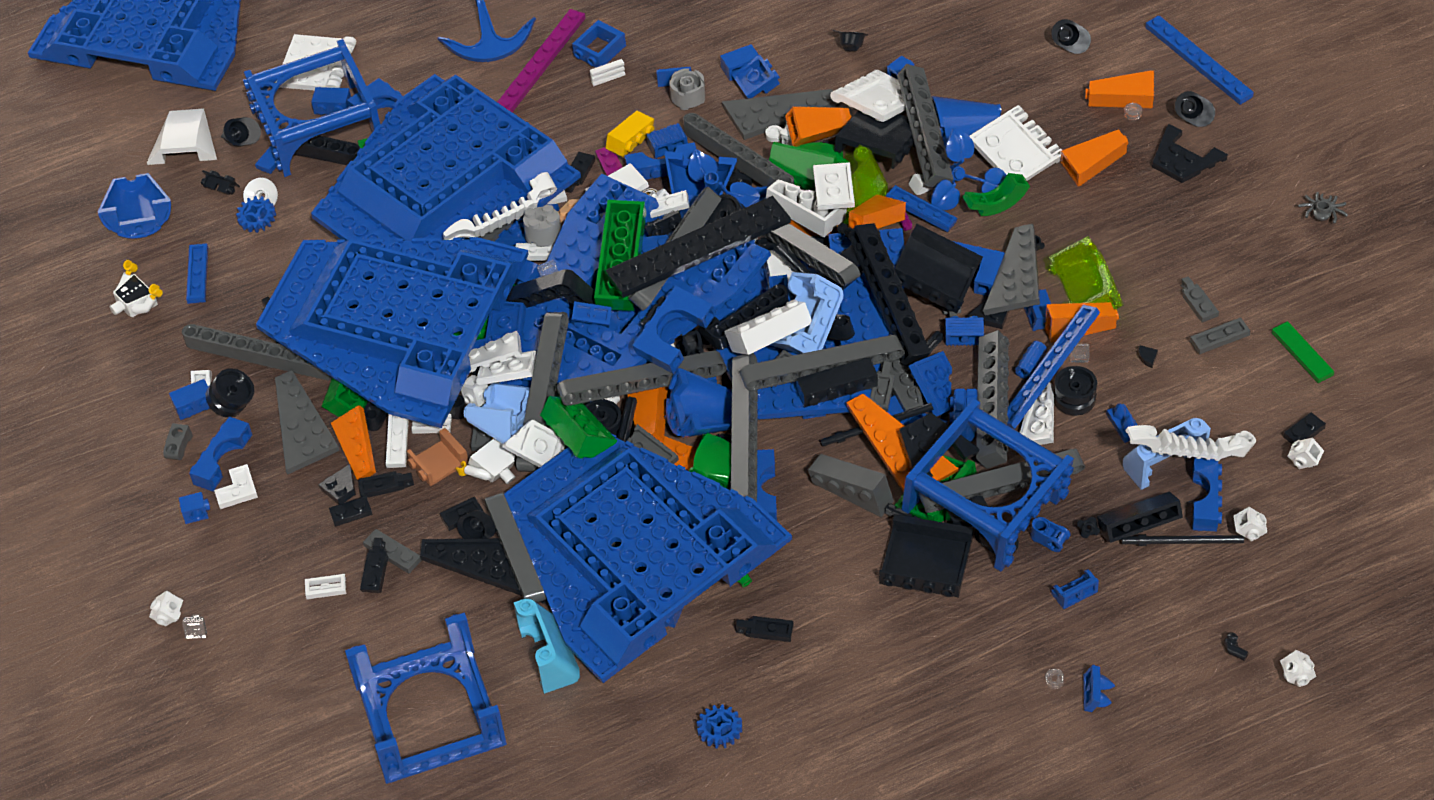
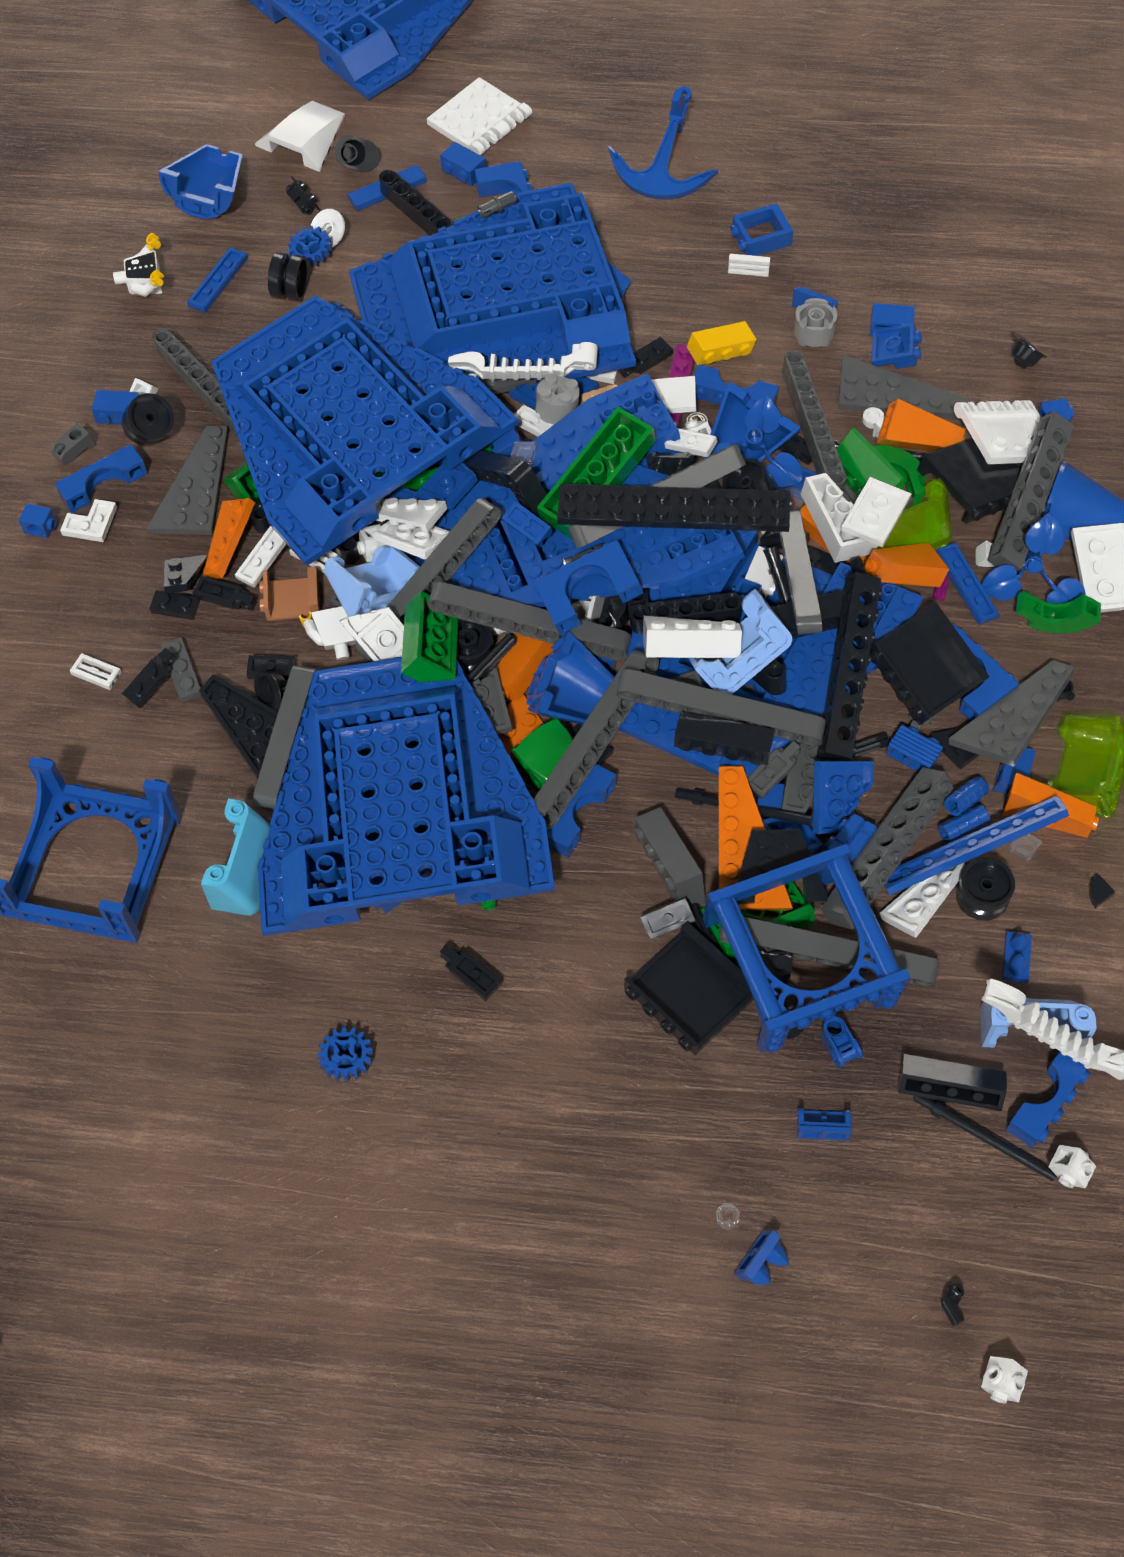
camera: 30 degrees right, 10 degrees up
blue arch [243,39,380,177] -> none
magenta plate [497,9,585,113] -> none
blue brick [647,123,688,159] -> none
black plate [1077,516,1100,538] -> none
none -> black wheel [268,252,309,301]
none -> dark grey axle [477,191,517,218]
none -> plate [641,897,695,939]
none -> blue axle [944,777,989,816]

